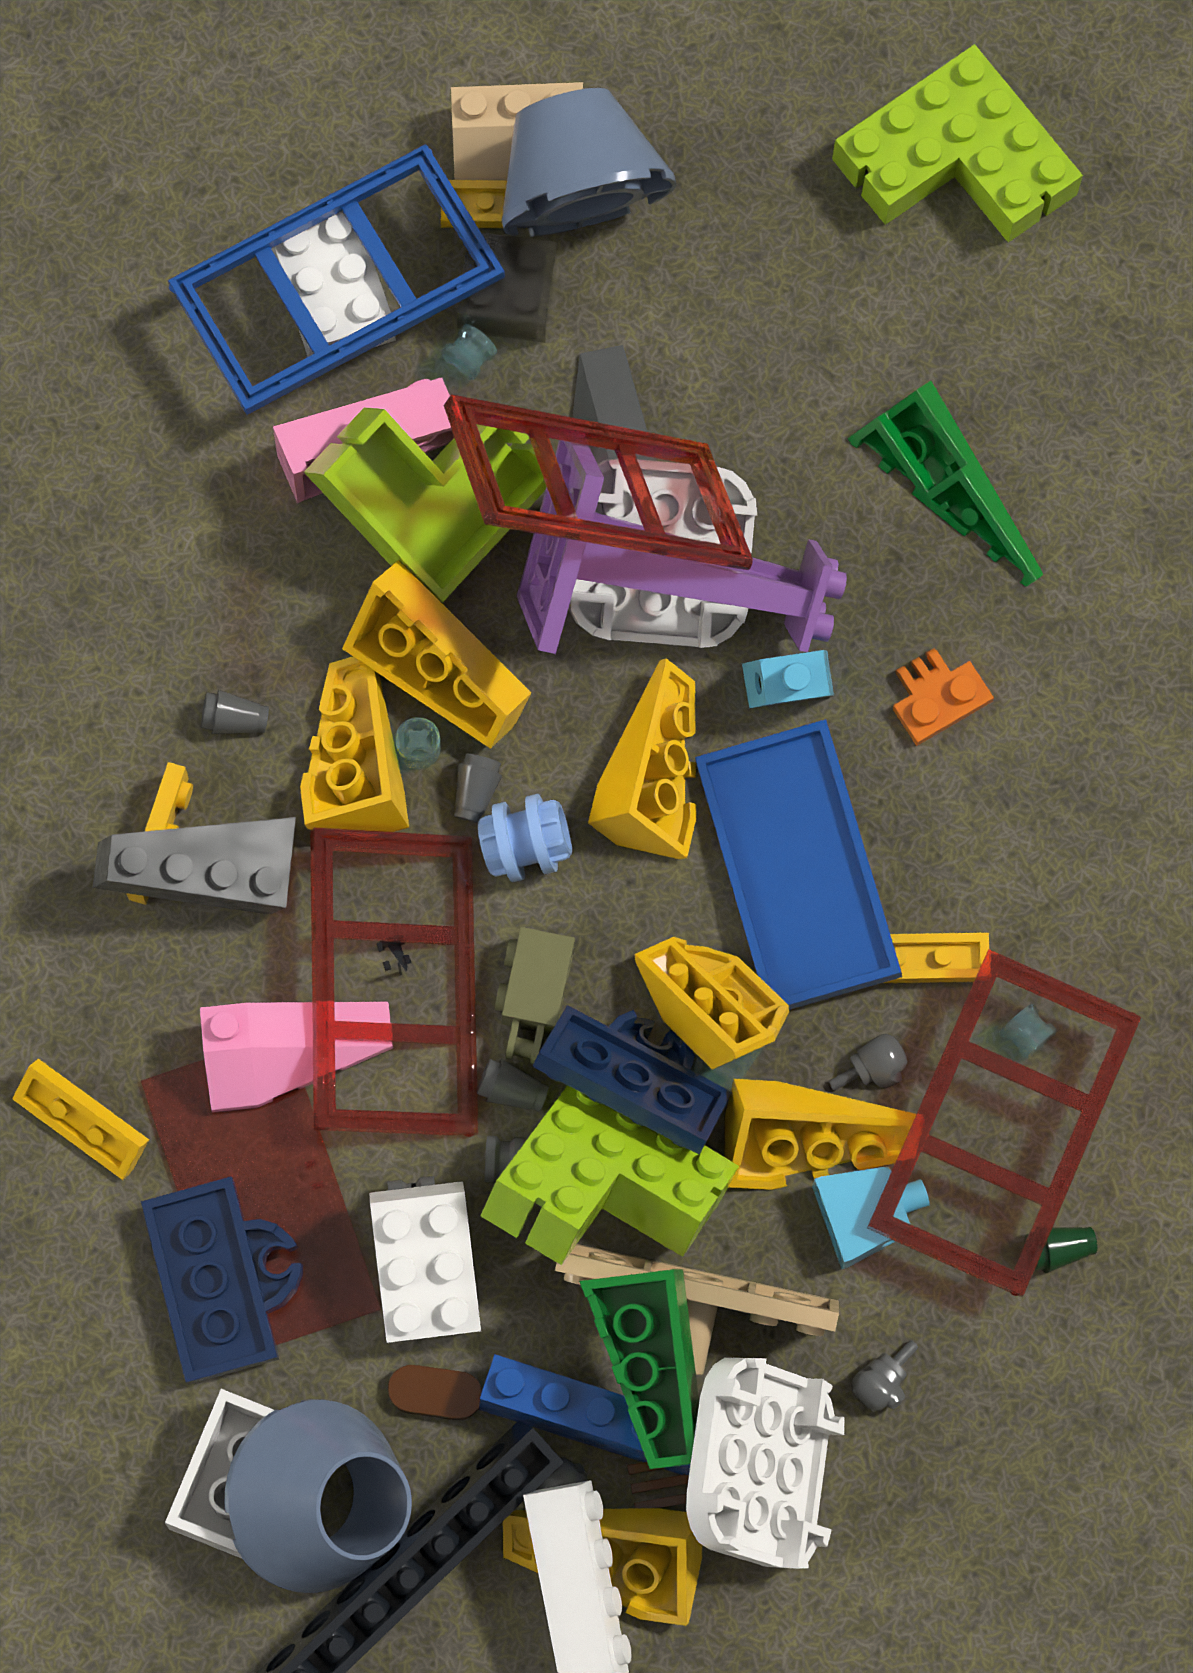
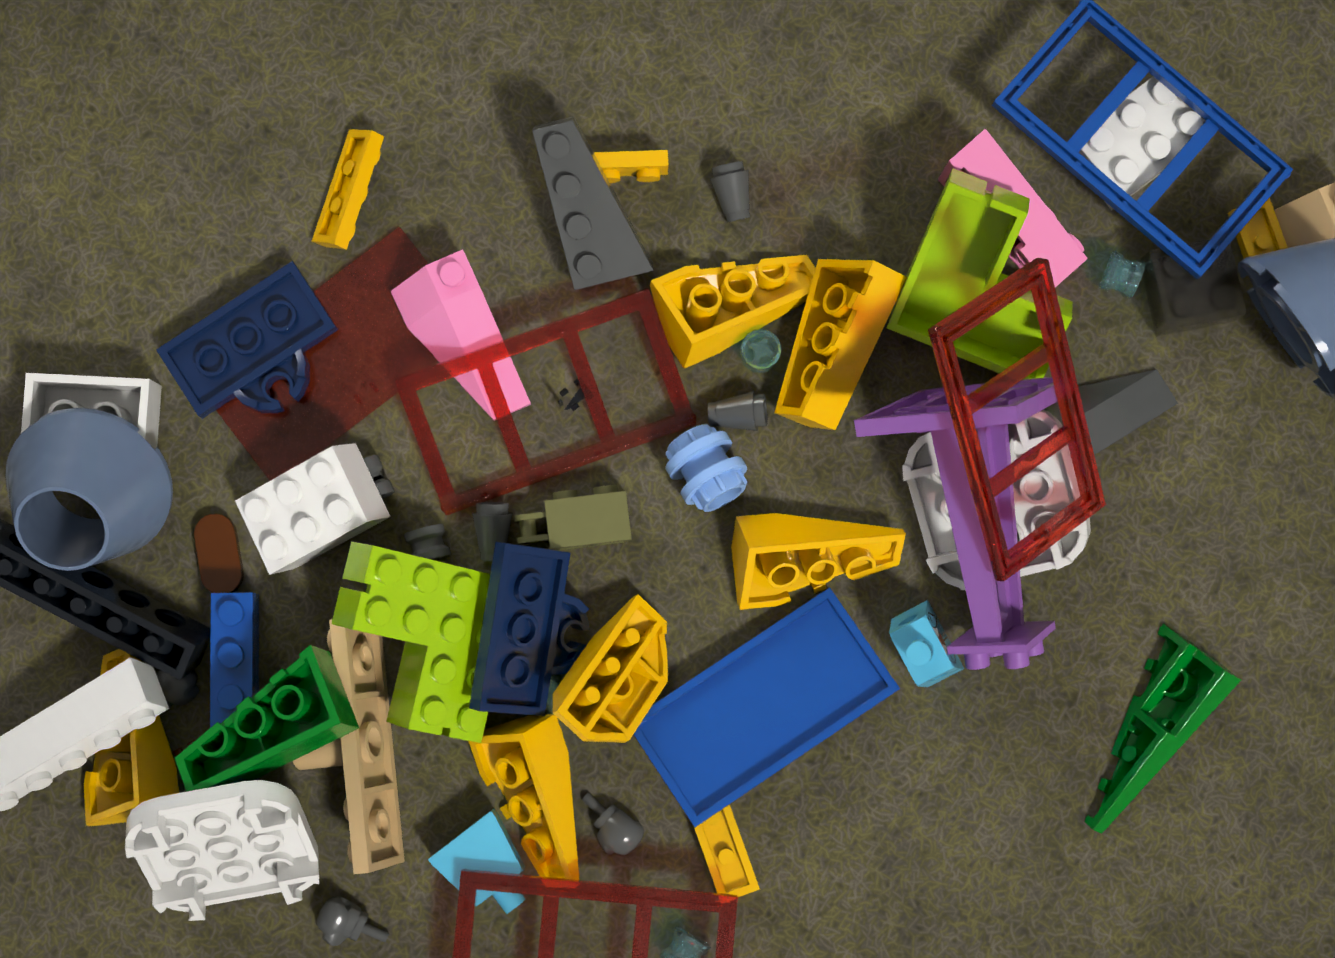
camera: 70 degrees right, 10 degrees up
orange hinge [893,648,994,746] -> none

